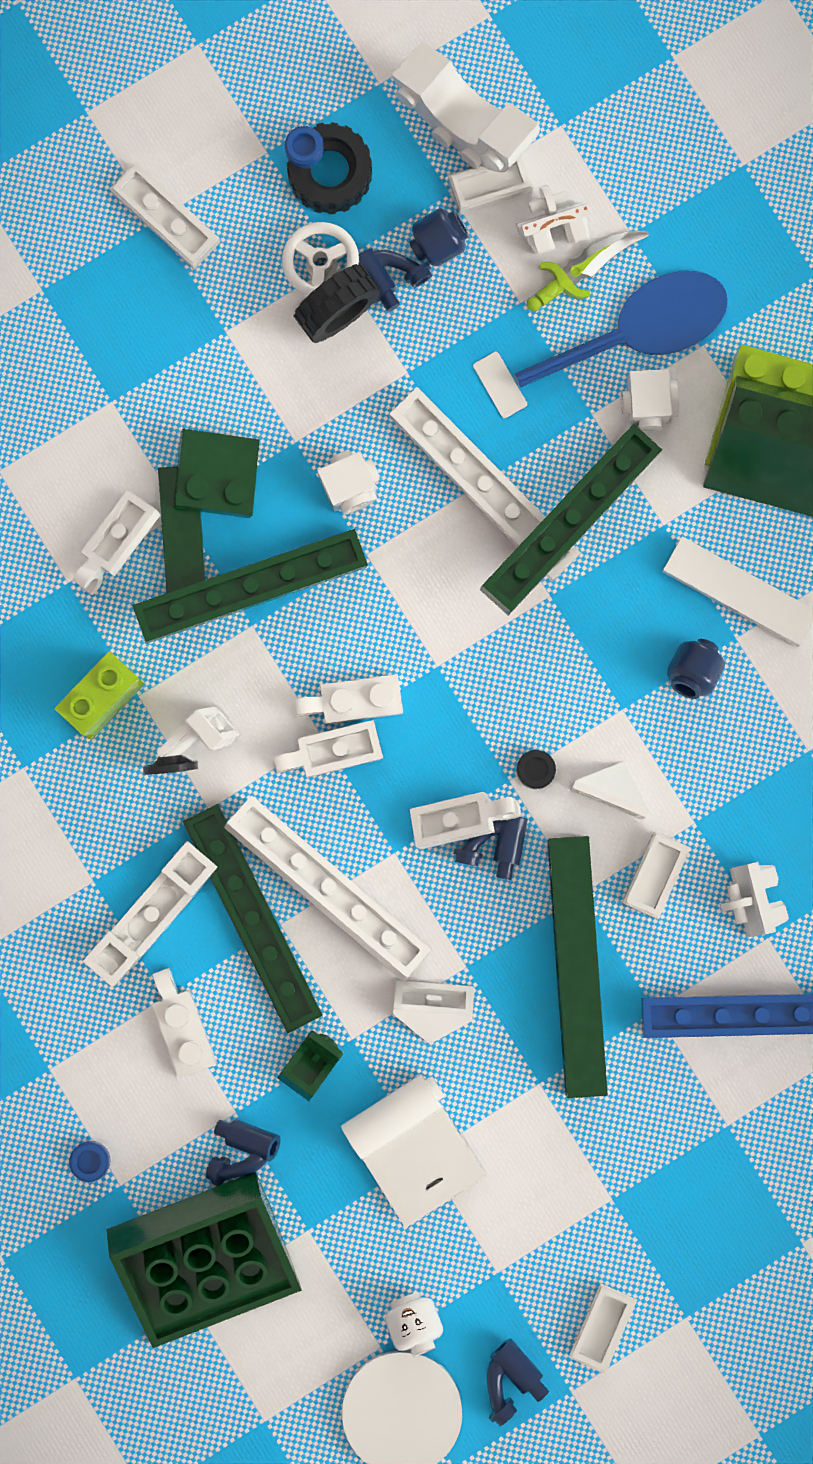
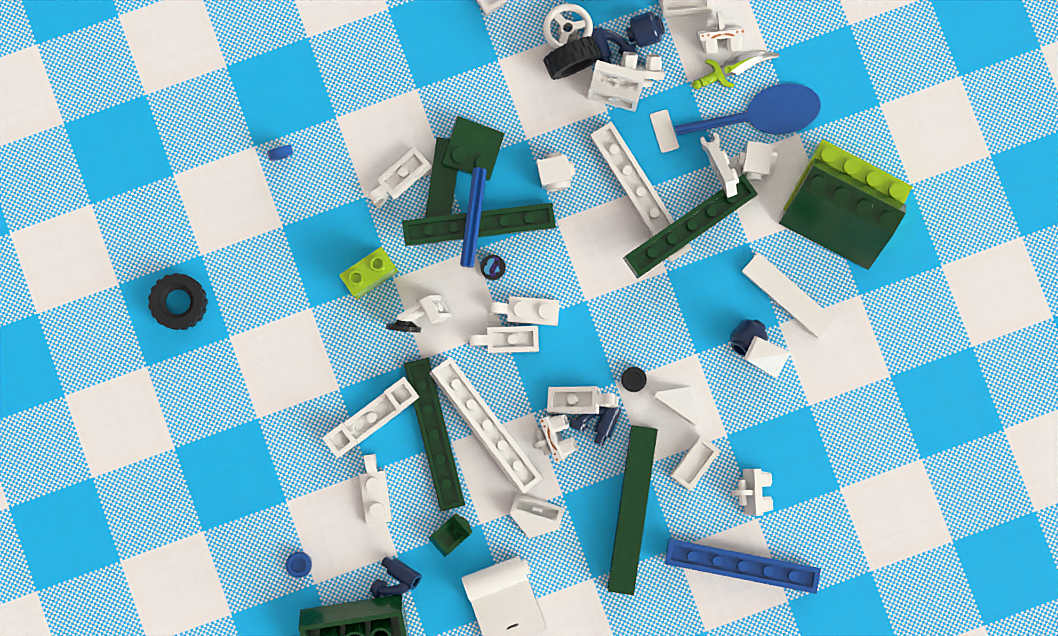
camera: 15 degrees right, 0 degrees up
none -> blue axle [460,167,487,268]
none -> black tile [480,255,506,281]
none -> white hips [532,414,578,463]
none -> white slope [587,60,646,112]
none -> white hips [617,52,665,94]
none -> white plate [700,132,739,198]
none -> white slope [744,336,791,378]

